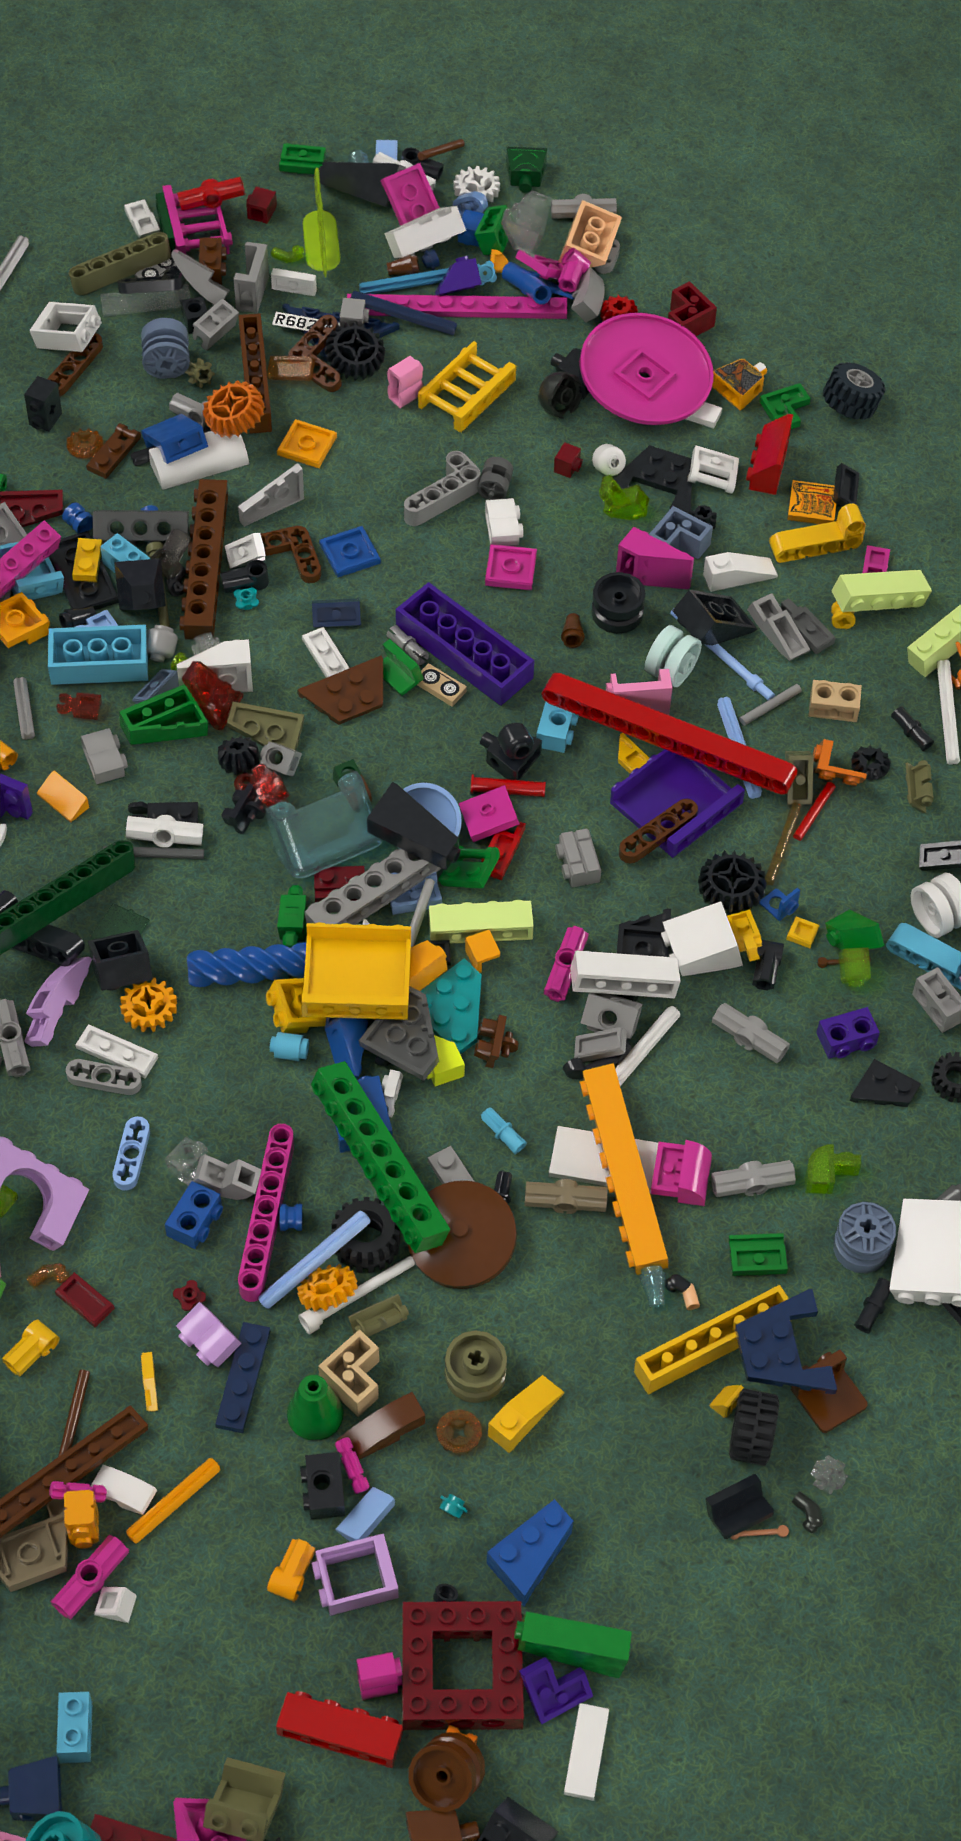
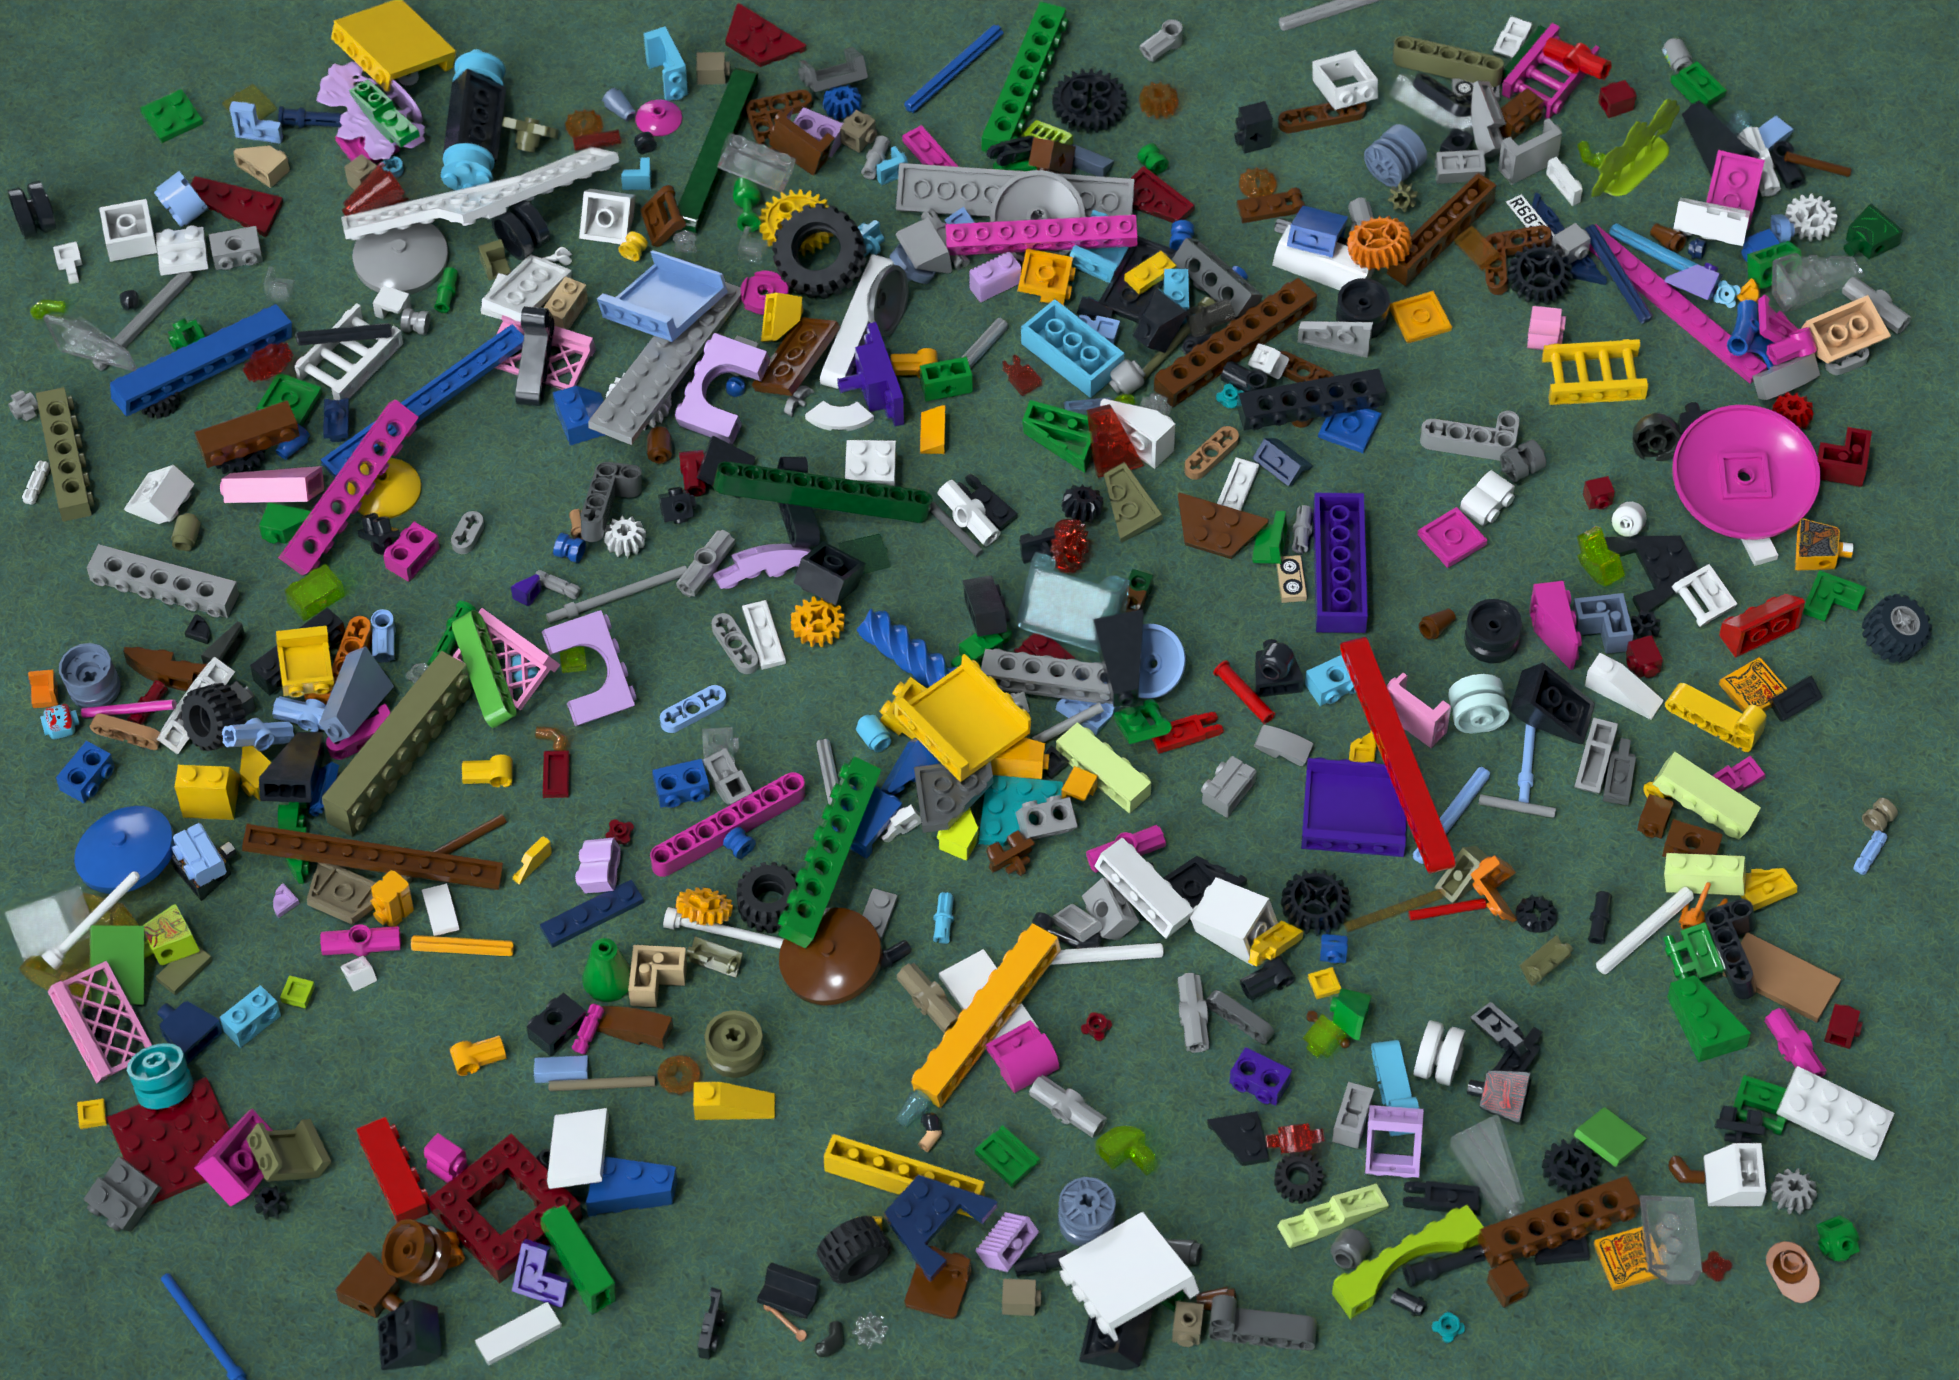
camera: 50 degrees right, 0 degrees up
dark pink axle [49,1481,107,1503] -> none
light grey brick [81,728,128,784] -> none
light blue axle [258,1211,370,1309] -> none
light grey brick [260,741,302,776] -> none
lavender window [311,1534,398,1616] -> none
teal plate [439,1494,468,1519] -> none
dark pink plate [459,785,519,842] -> none
reddish brown beam [619,799,698,864] -> none
tan brick [809,680,862,722] -> none
none -> lime plate [280,975,315,1009]
none -> white tile [547,1108,609,1188]
none -> dark tan bar [549,1076,655,1091]
none -> black wing [698,1287,727,1360]
none -> light grey axle [817,739,839,805]
none -> white brick [845,440,896,486]
none -> green brick [920,357,972,402]
none -> black brick [963,575,1010,637]
none -> lavender brick [976,1213,1039,1272]
none -> dark tan brick [1002,1279,1041,1316]
none -> light grey brick [1016,795,1077,840]
none -> dark red plate [1081,1012,1112,1041]
none -> medium nougat beam [1184,426,1239,480]
none -> dark grey beam [1206,990,1275,1044]
none -> black brick [1237,368,1387,430]
none -> light grey slope [1254,725,1313,766]
none -> clear red gear [1266,1123,1325,1154]
none -> black wheel [1336,278,1390,339]
none -> dark red brick [1626,635,1663,678]
none -> reddish brown brick [1637,794,1674,839]
none -> light grey brick [1662,38,1692,73]
none -> reddish brown brick [1662,819,1723,857]

